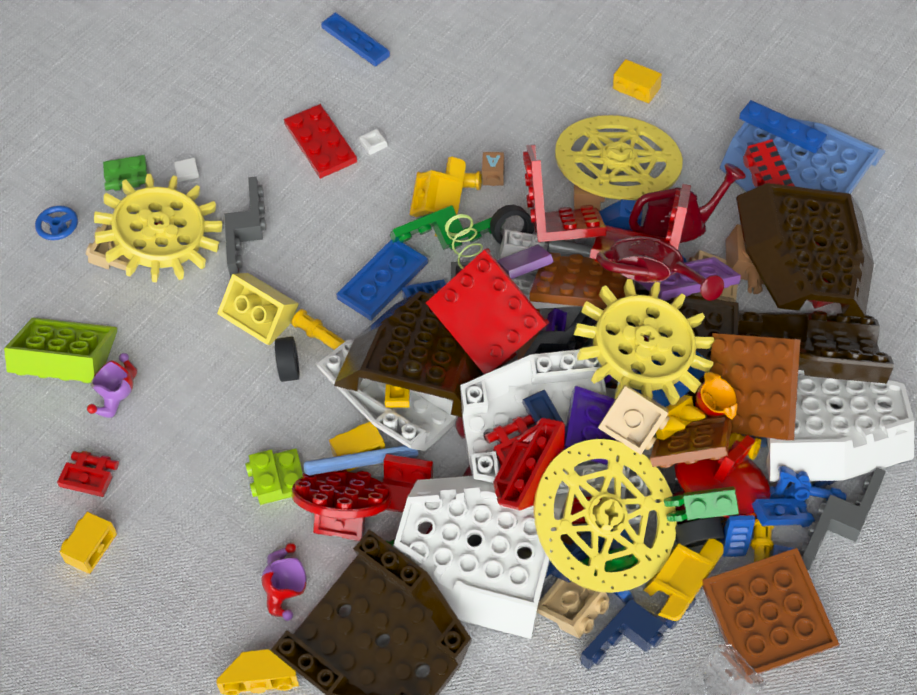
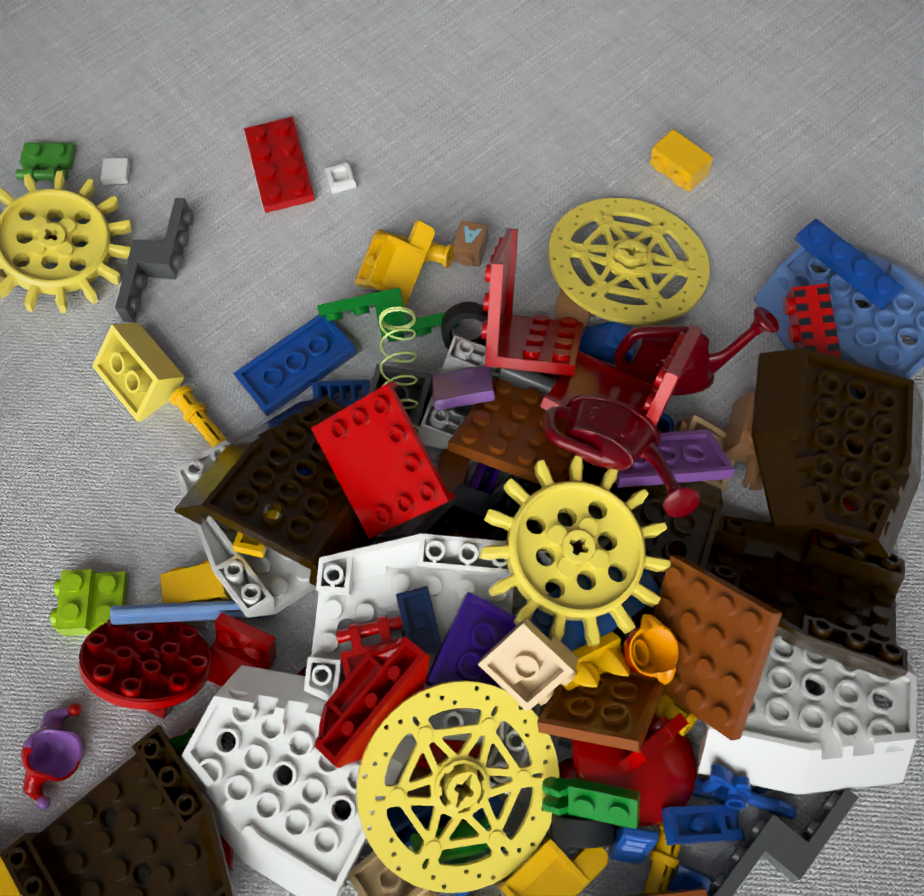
camera: 15 degrees right, 10 degrees up
black tyre [275,337,300,382] -> none
blue plate [321,12,390,67] -> none

